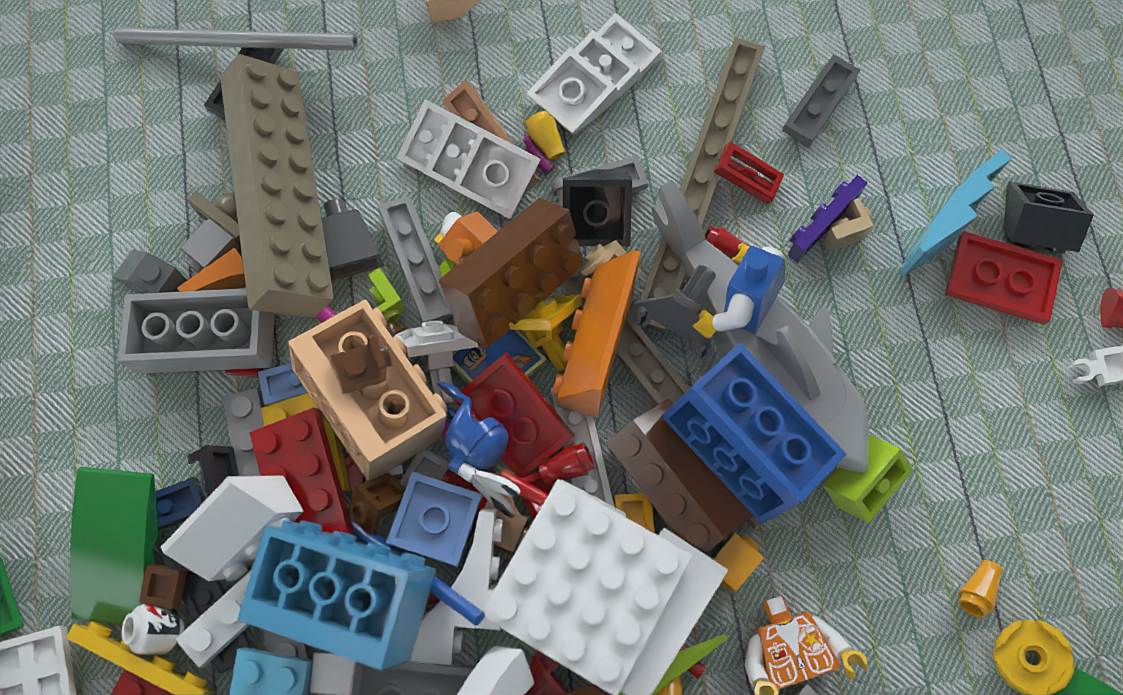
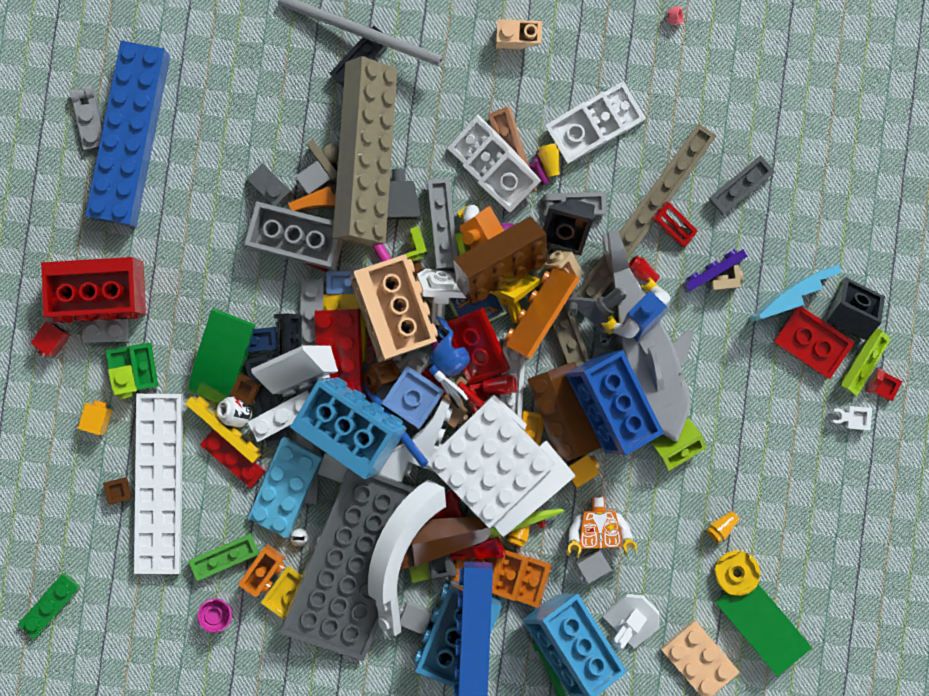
camera: 20 degrees right, 15 degrees up
reddish brown bracket [331,335,392,394] -> none
none -> lime plate [841,328,891,396]

